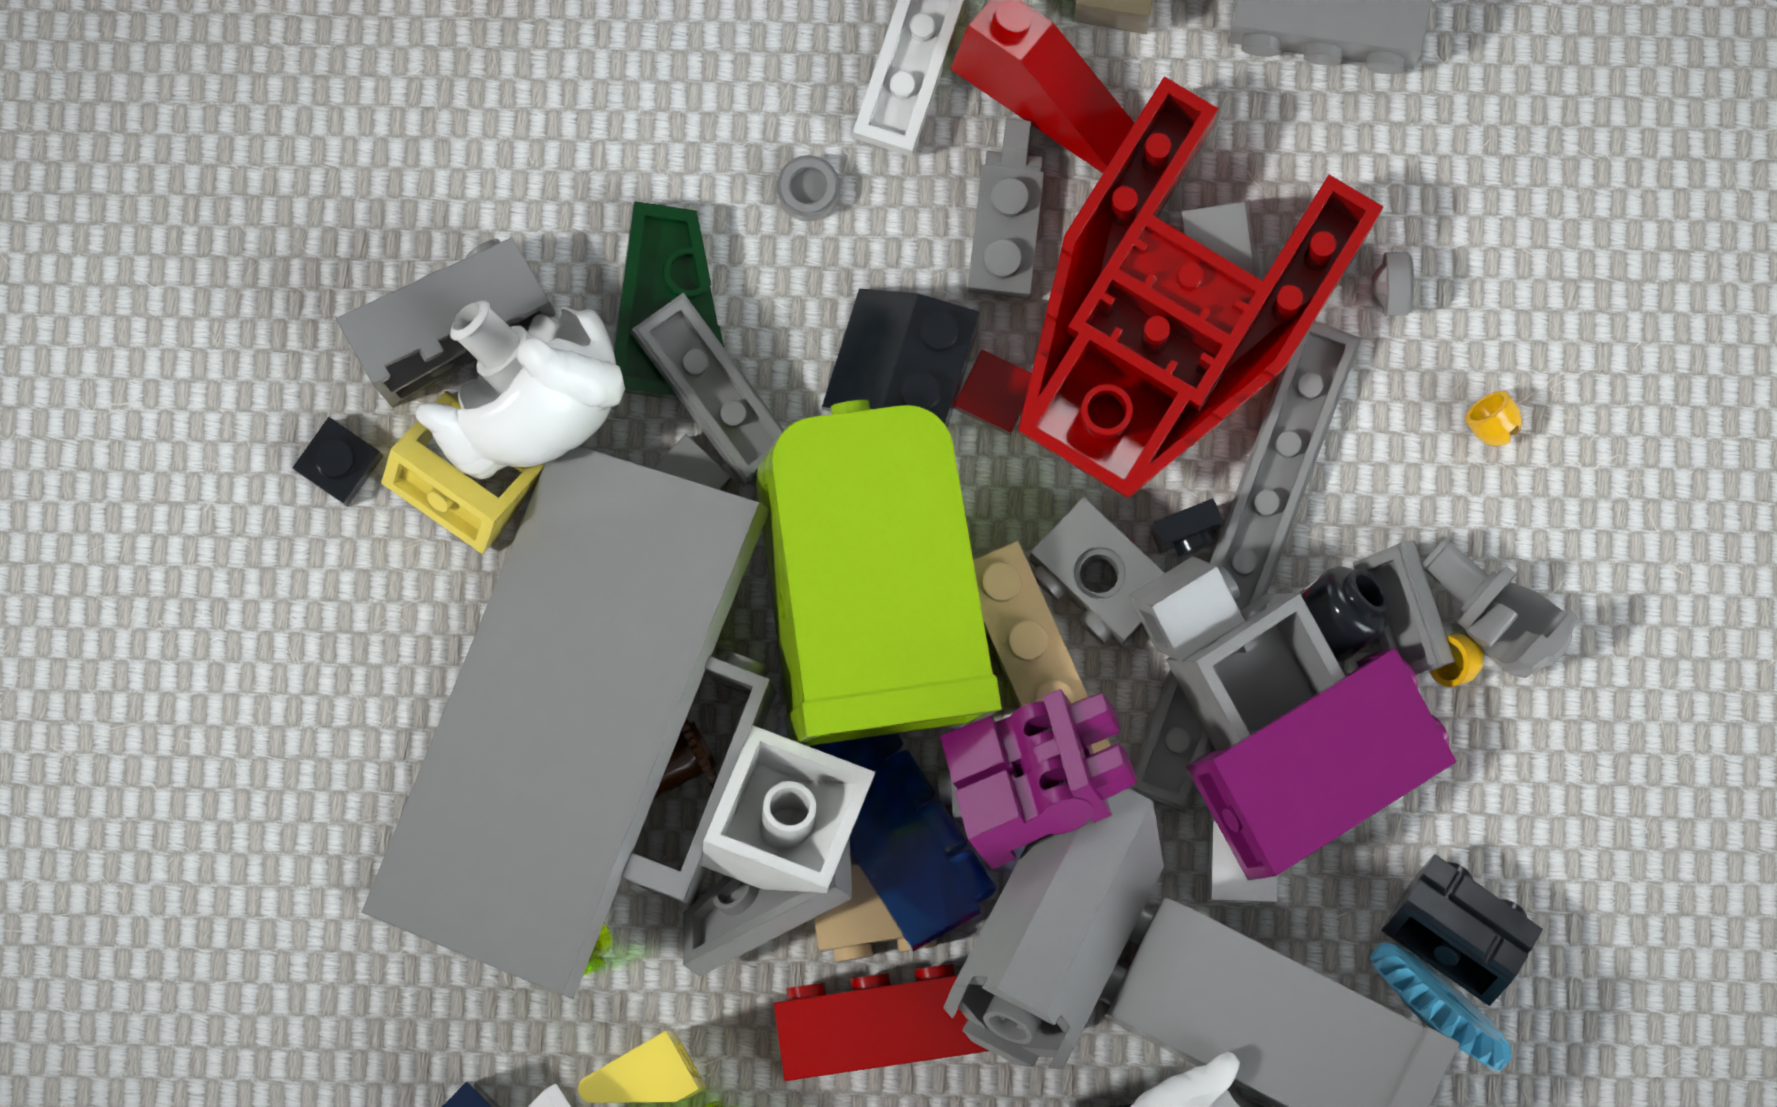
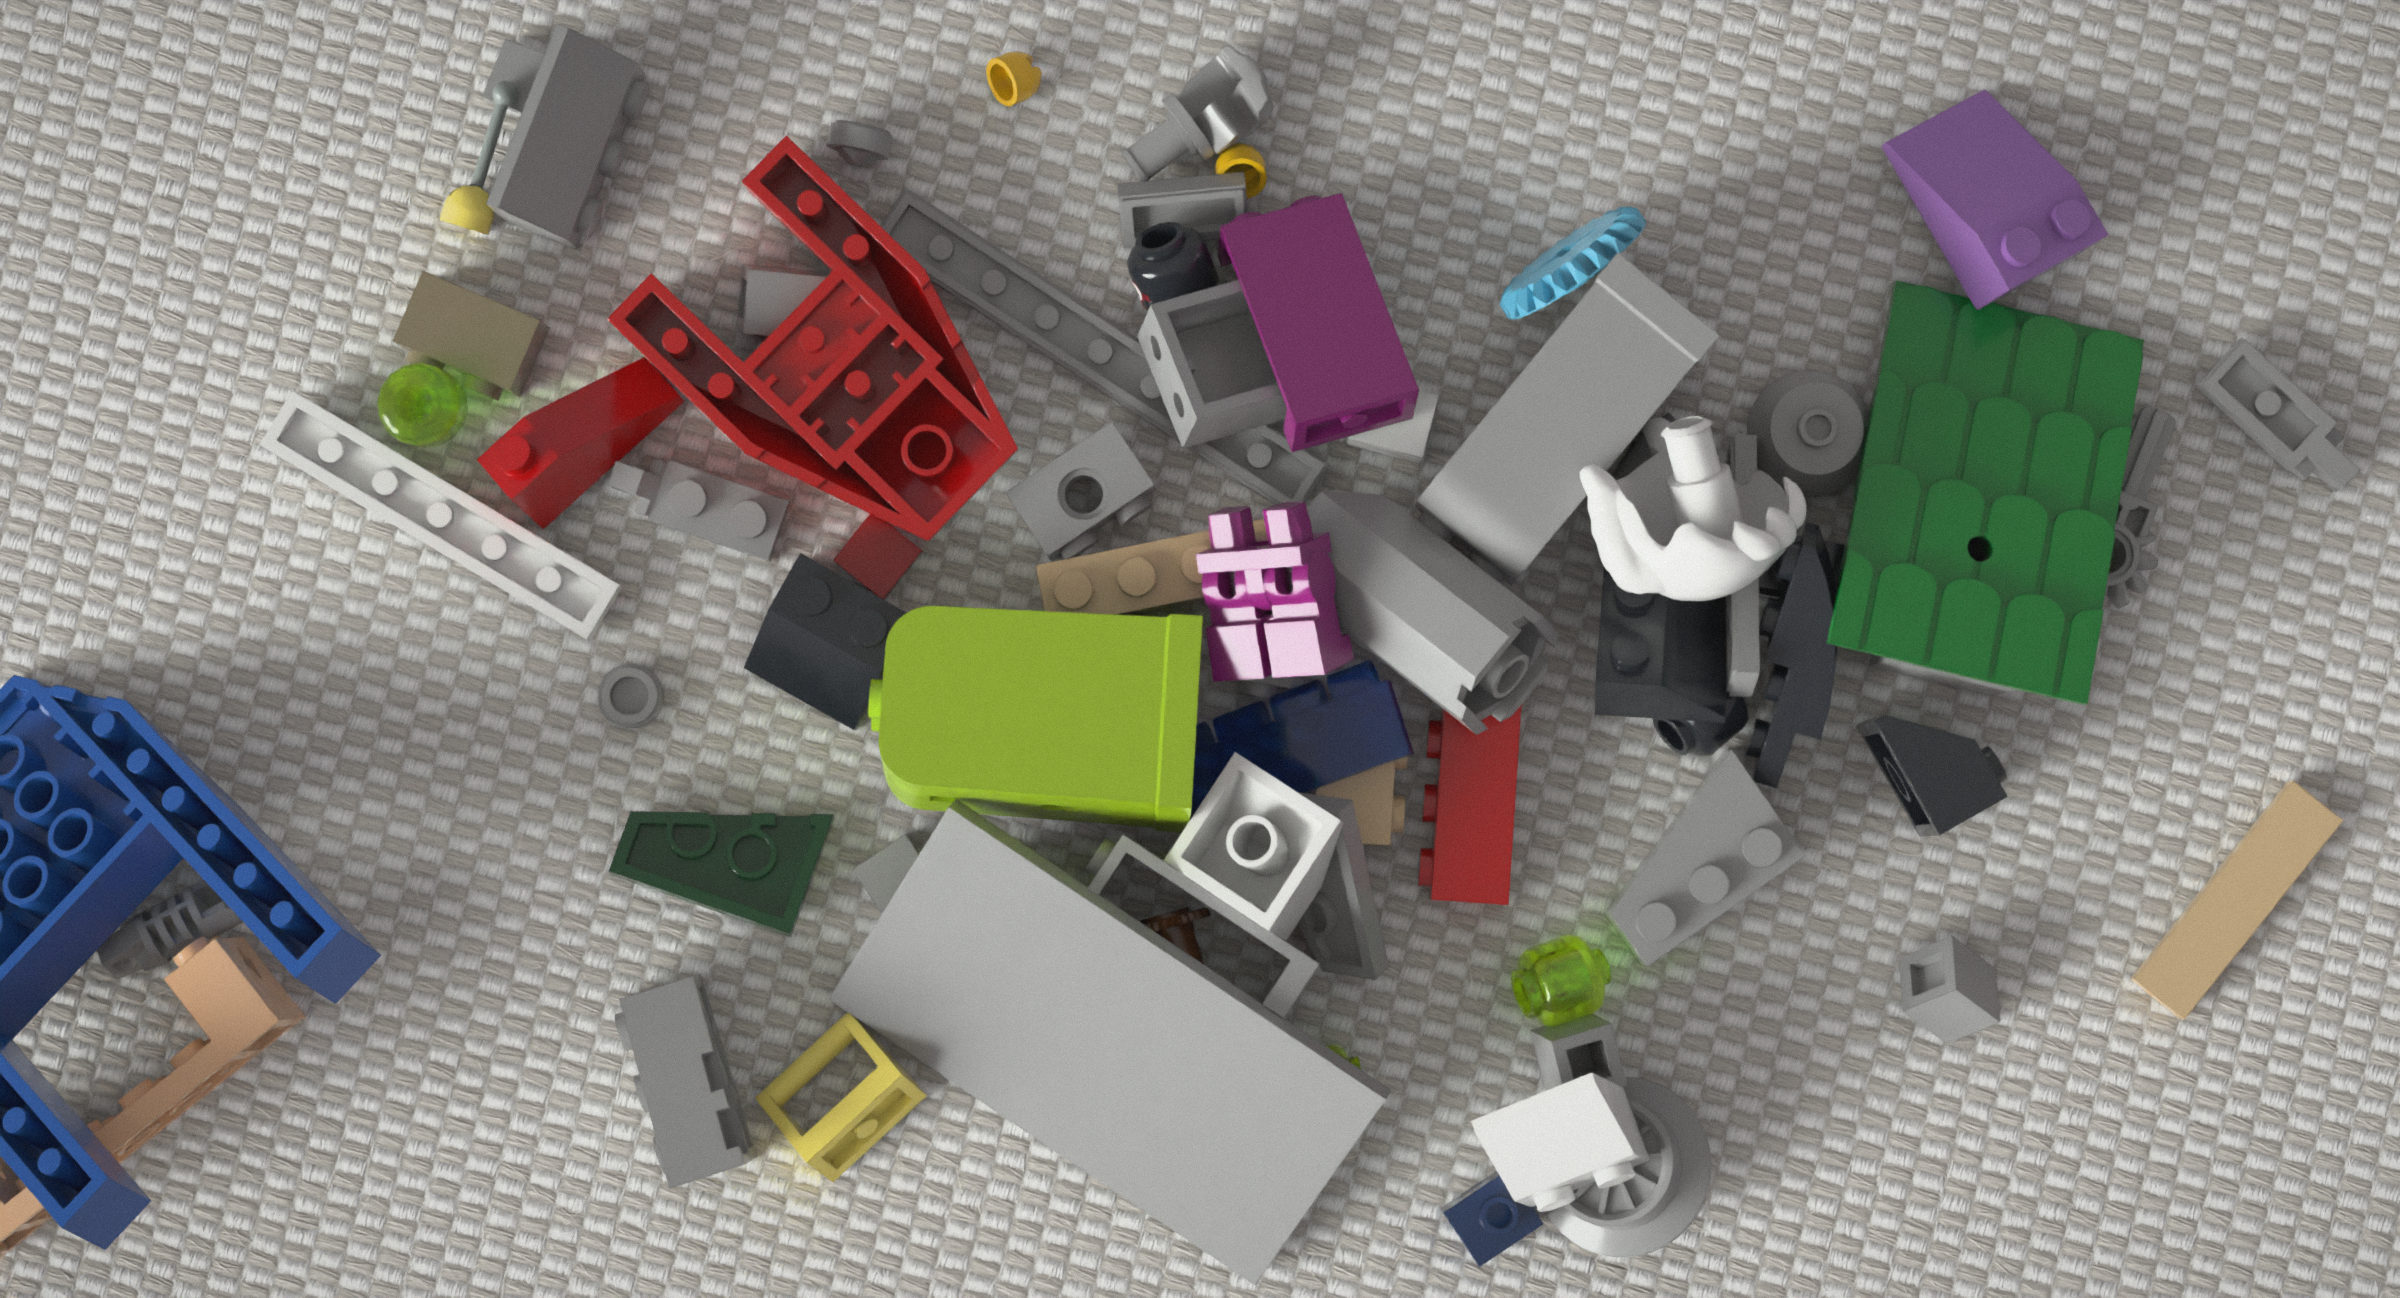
camera: 80 degrees left, 5 degrees up
black plate [292,417,384,507] -> none
white piece [416,300,625,479] -> none
light yellow tile [578,1031,707,1103] -> none
light grey tile [631,293,785,486] -> none
light grey brick [1129,556,1245,662] -> none
black plate [1150,498,1223,557] -> none
black brick [1381,854,1543,1006] -> none

